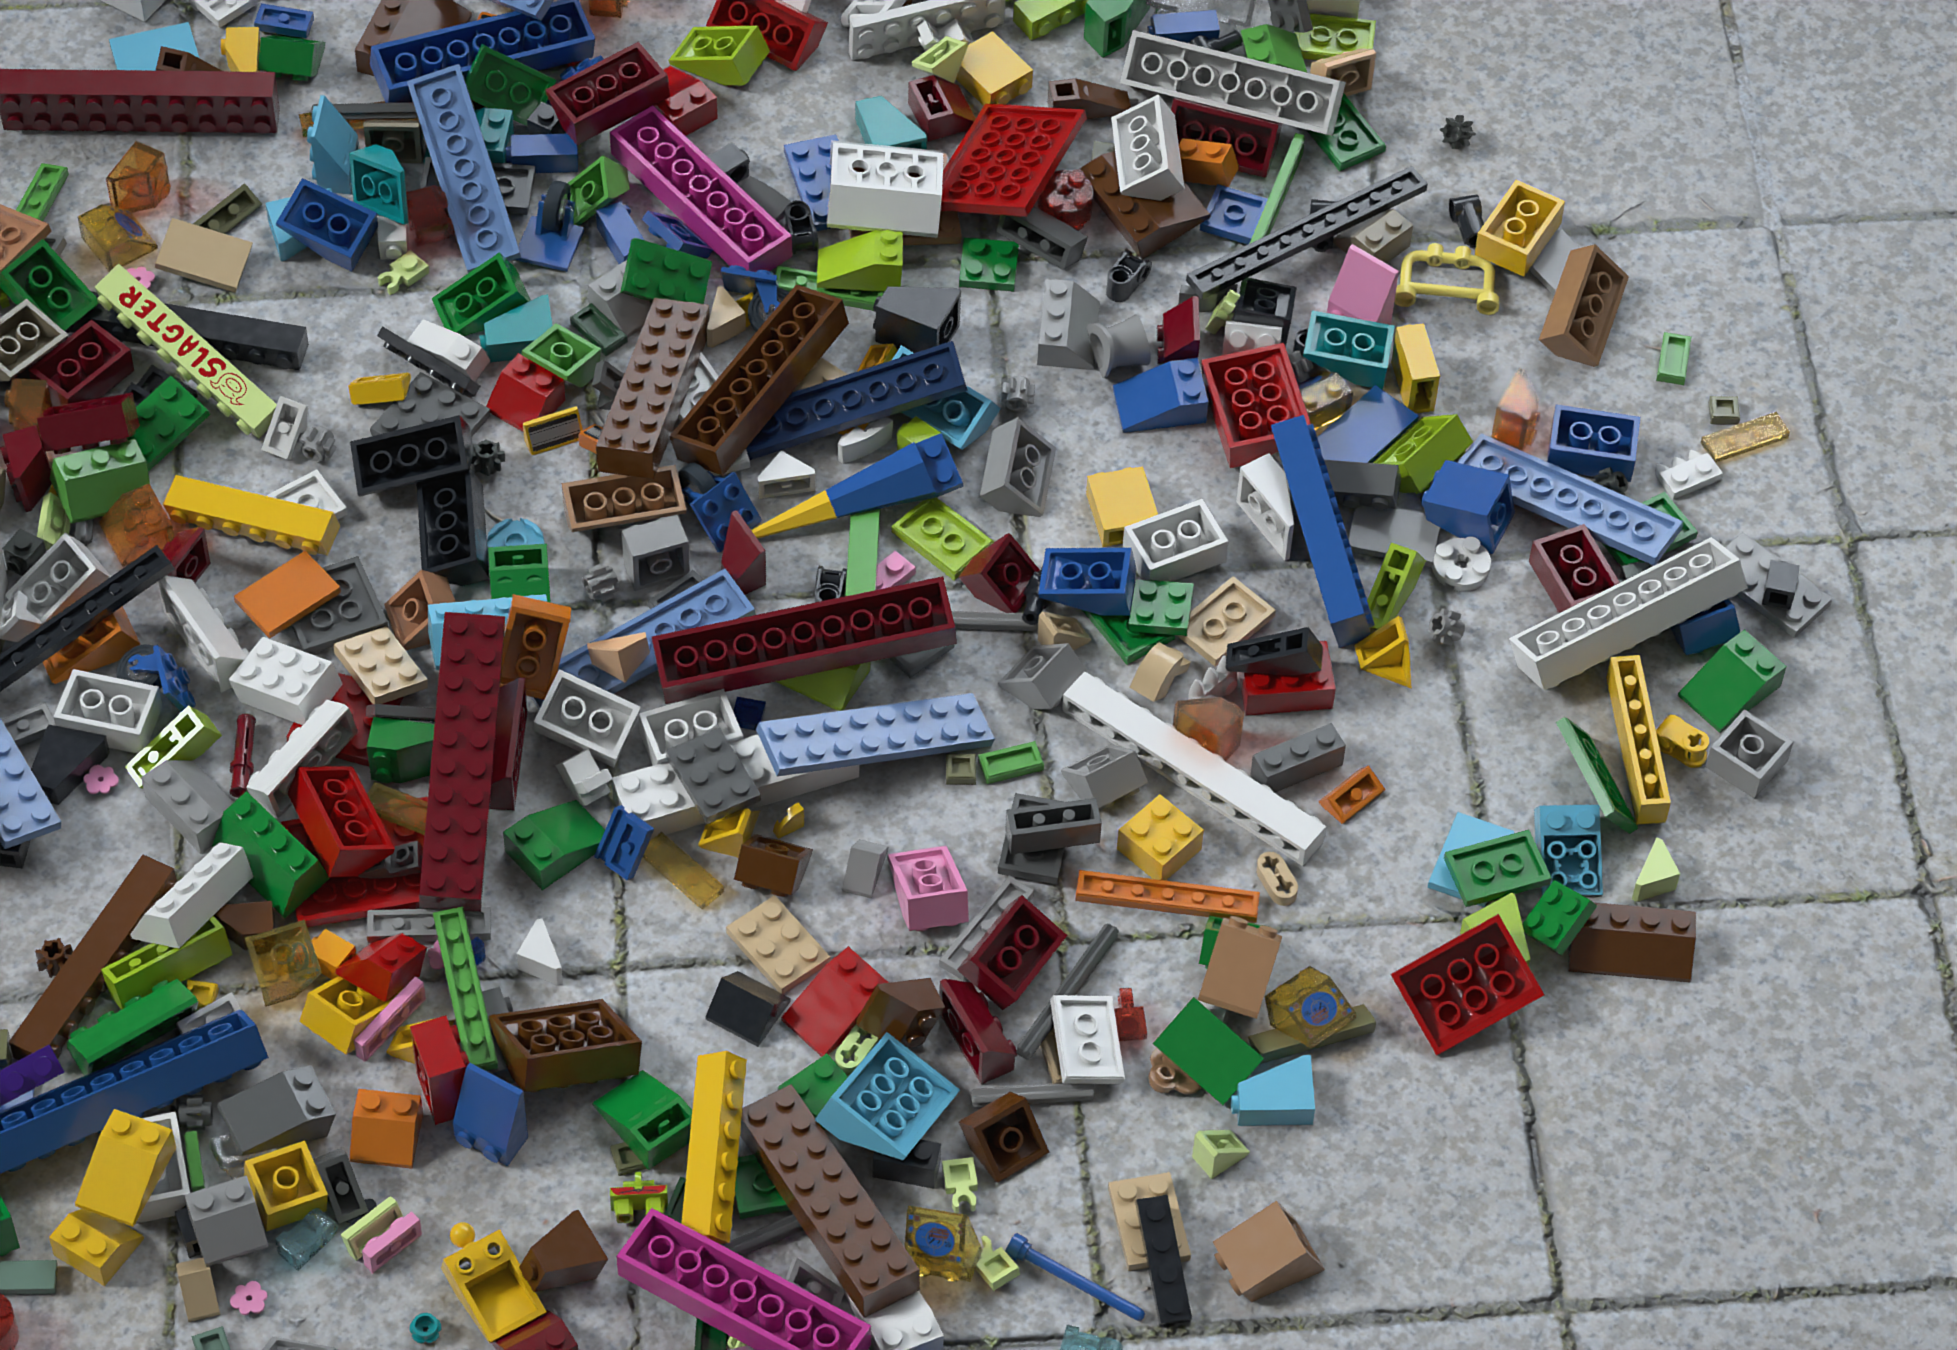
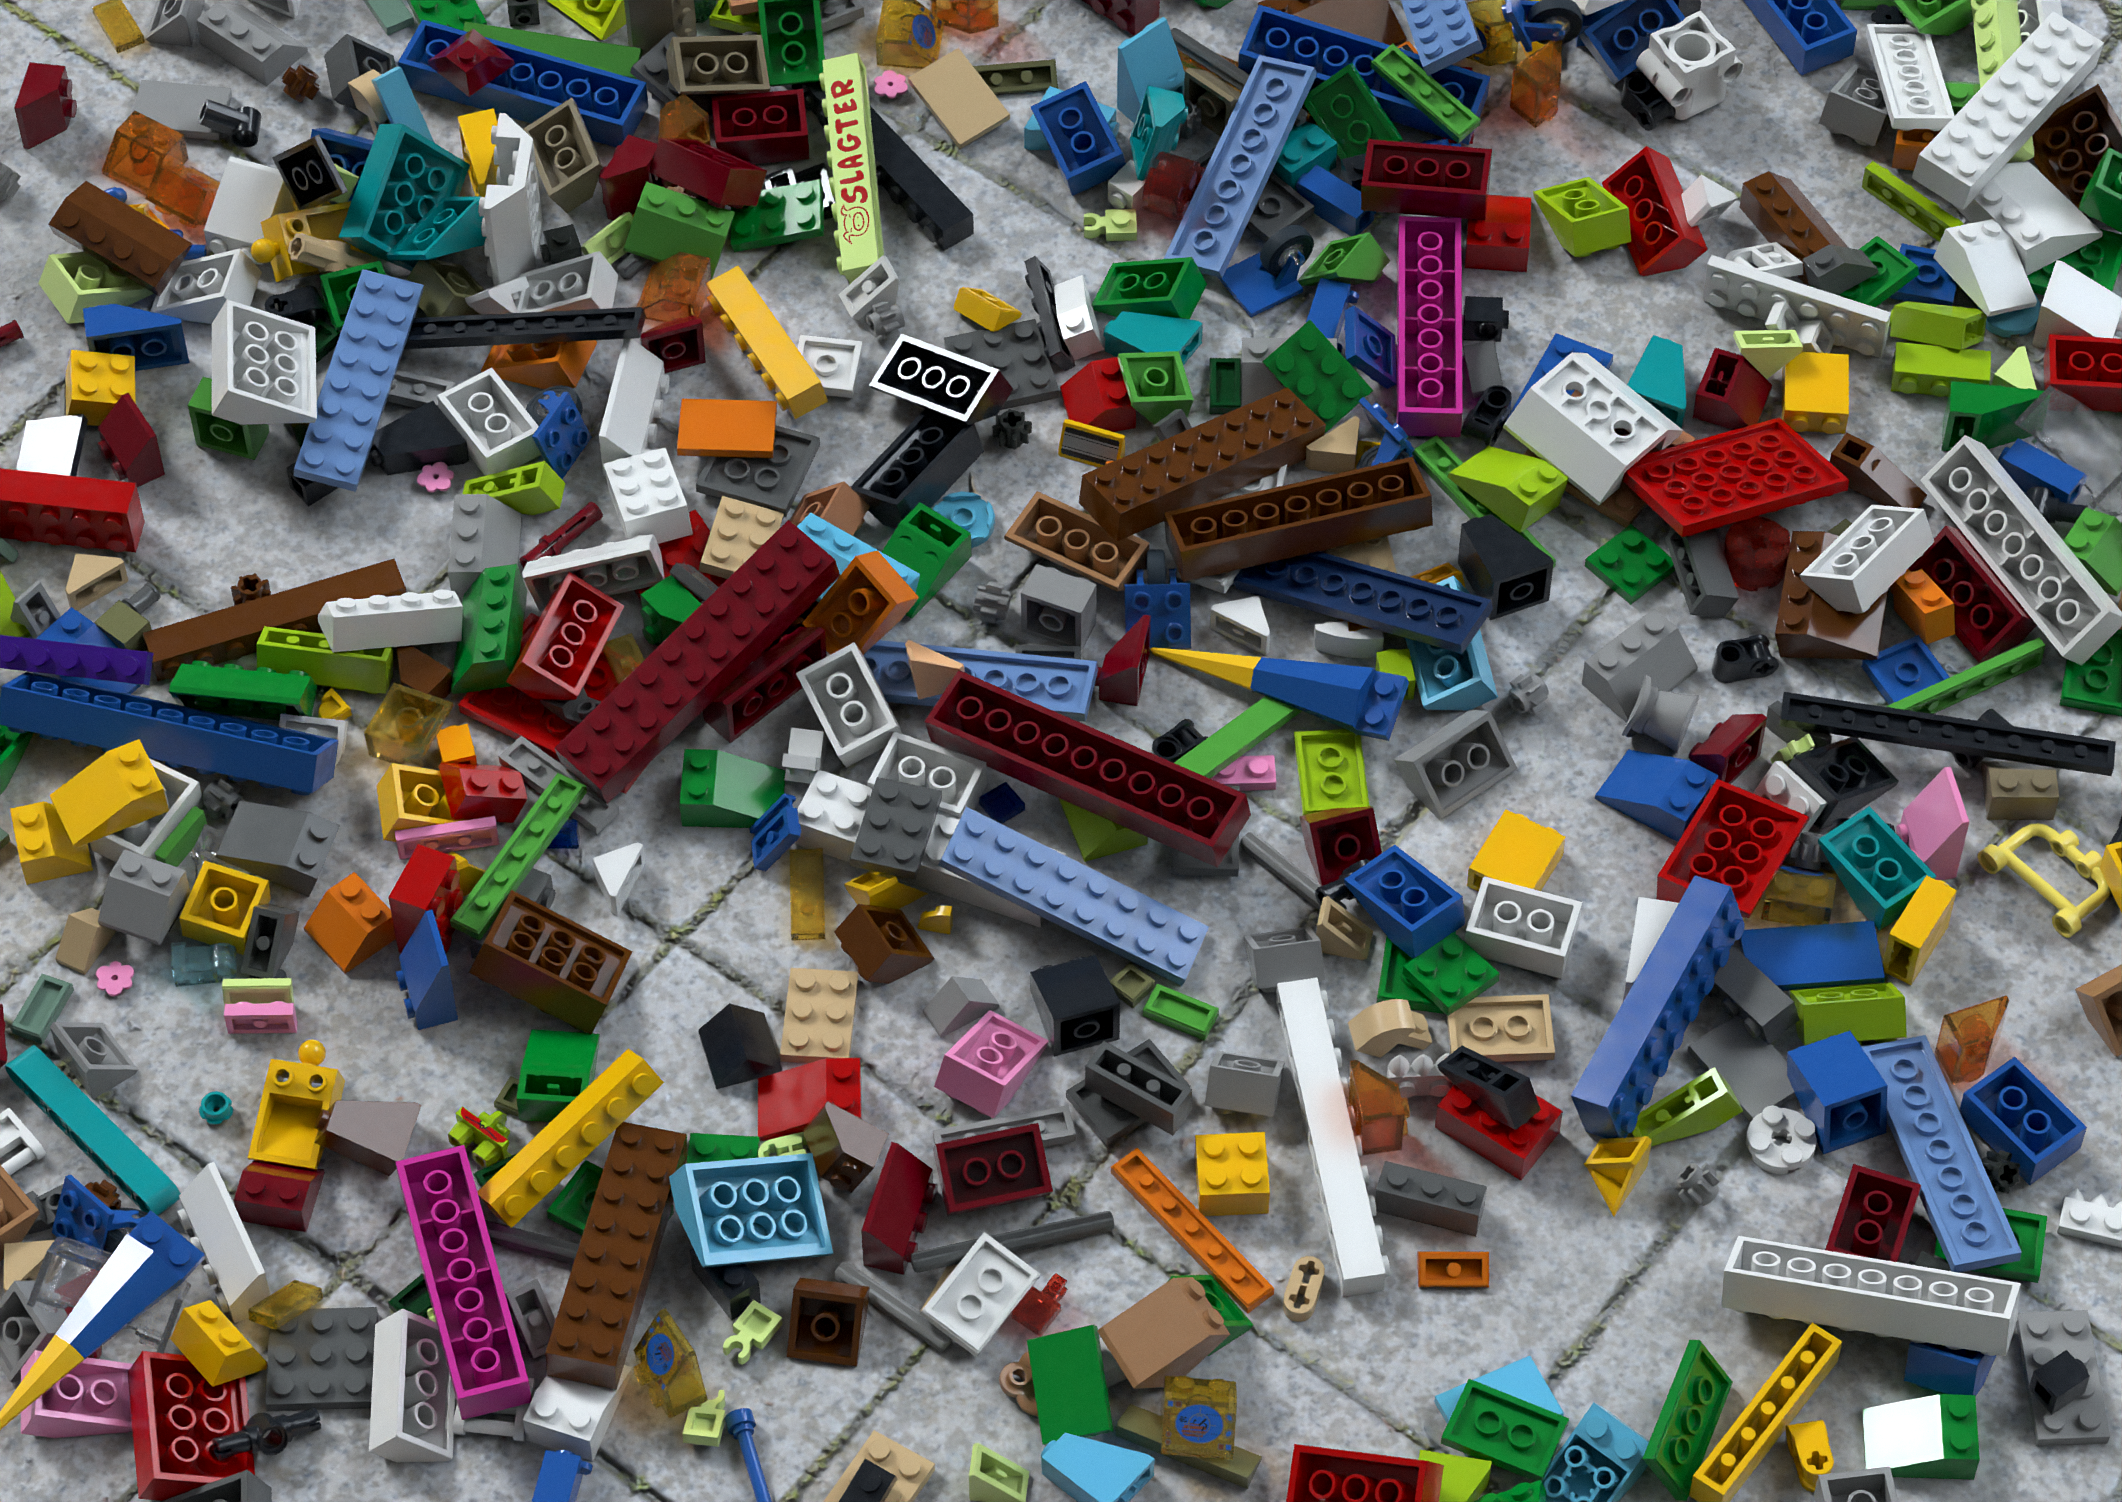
camera: 45 degrees right, 0 degrees up
none -> black slope [1030,955,1120,1057]
none -> bright green tile [1371,44,1481,143]

